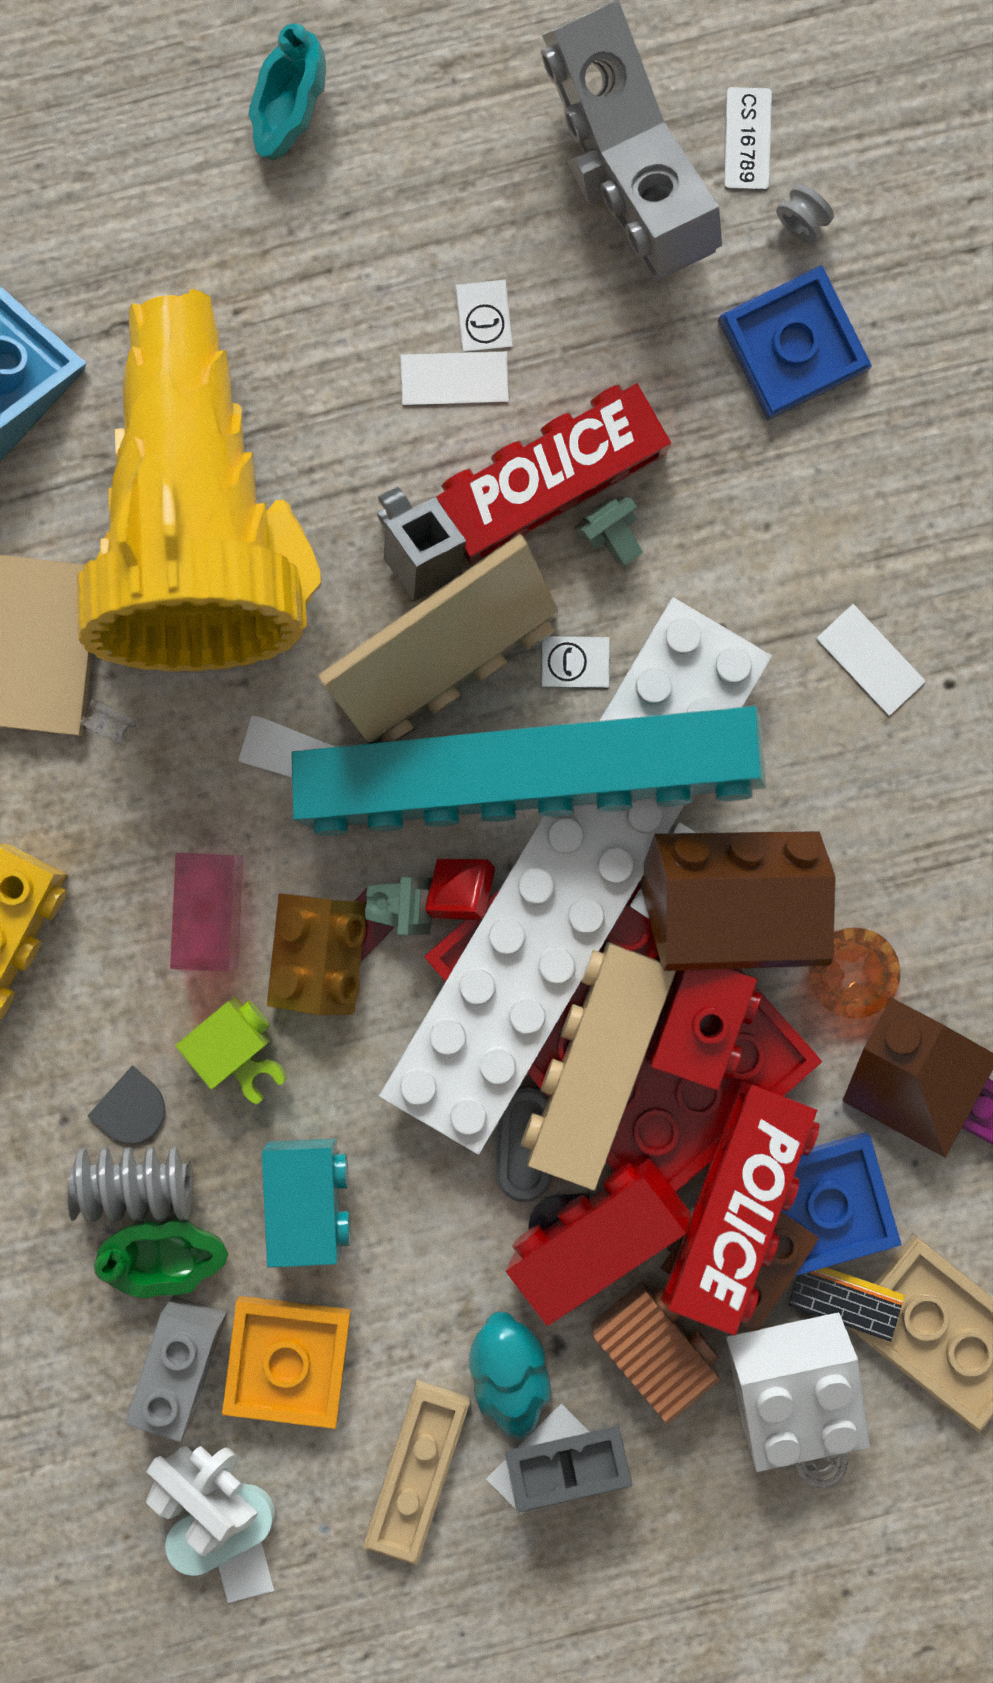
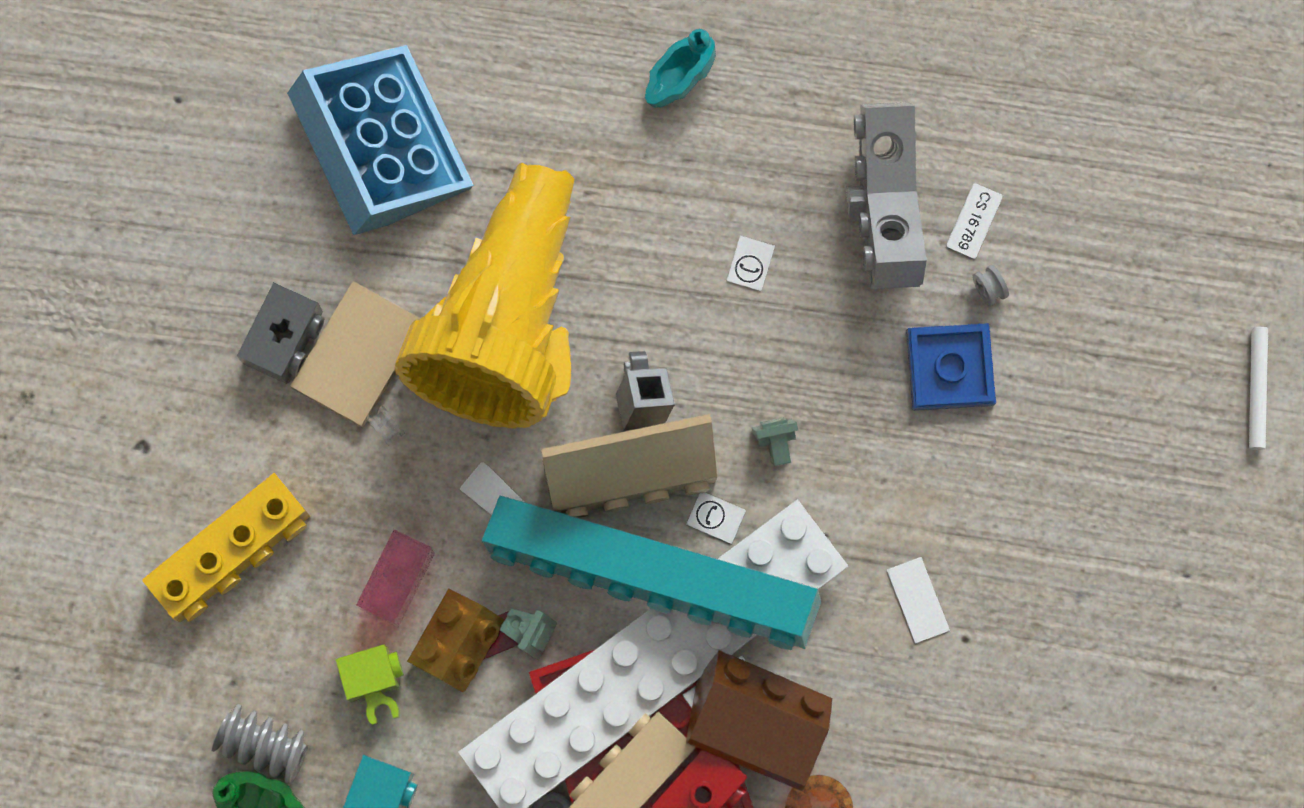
camera: 15 degrees right, 10 degrees down
dark grey piece [88,1065,165,1143] -> none
white sticker [401,351,509,405] -> none
red tile [425,859,496,920] -> none
red brick [436,383,671,565] -> none

